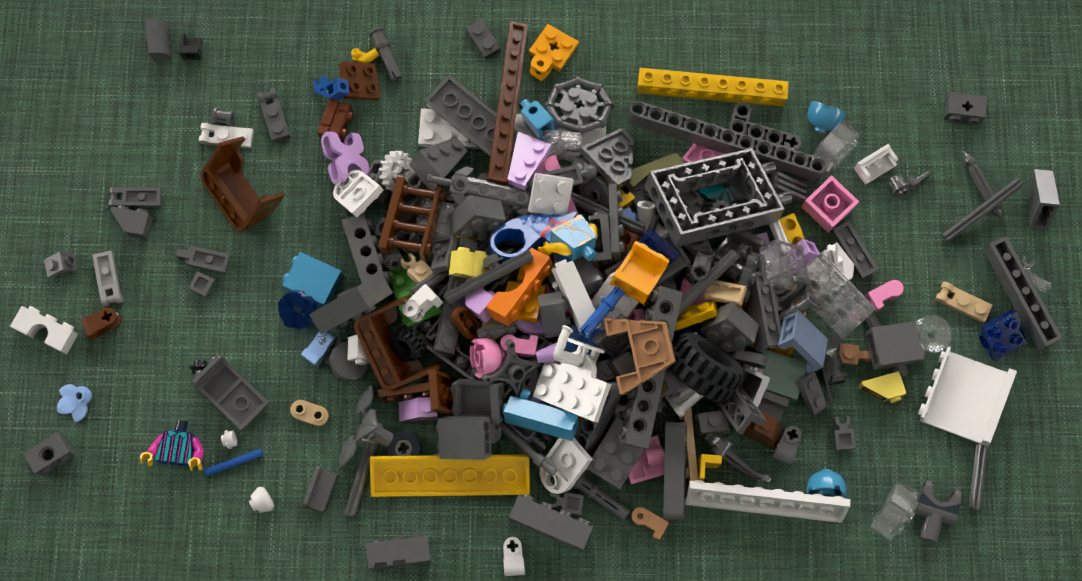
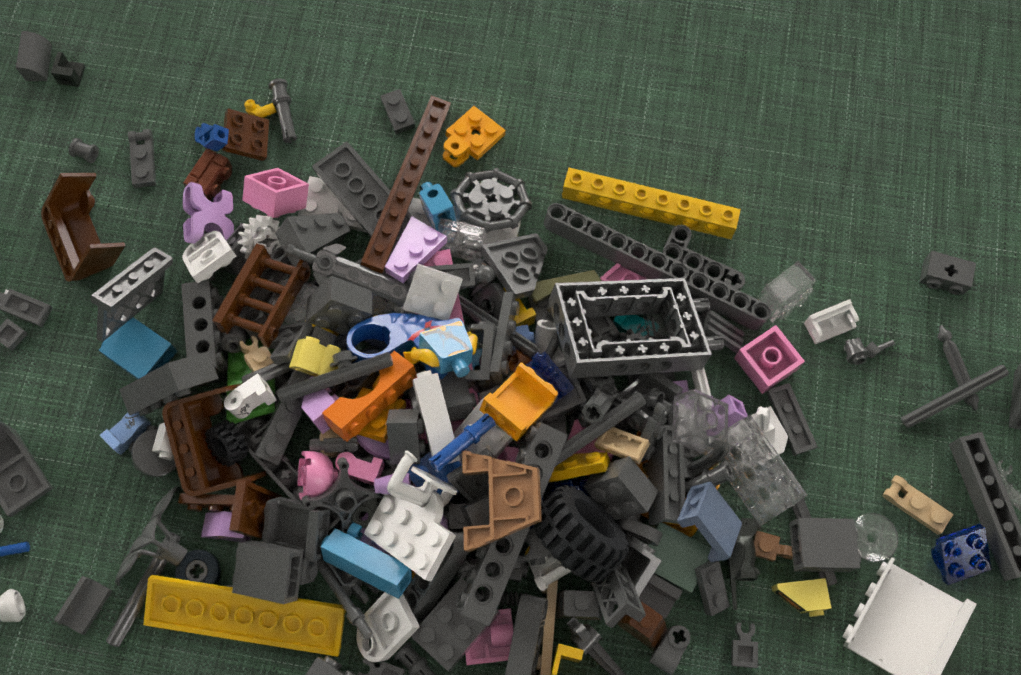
camera: 10 degrees right, 5 degrees down
white plate [198,123,254,149] -> none
clear blue plate [278,290,317,329] -> none
tan plate [290,400,329,427] -> none
reddish brown plate [451,307,482,340] -> none
yellow leg [779,213,804,248] -> none
dark azure cylinder [807,101,846,134] -> none
bright pink leg [865,280,904,313] -> none
none -> dark grey fence [91,247,173,342]
none -> bright pink brick [242,168,309,218]

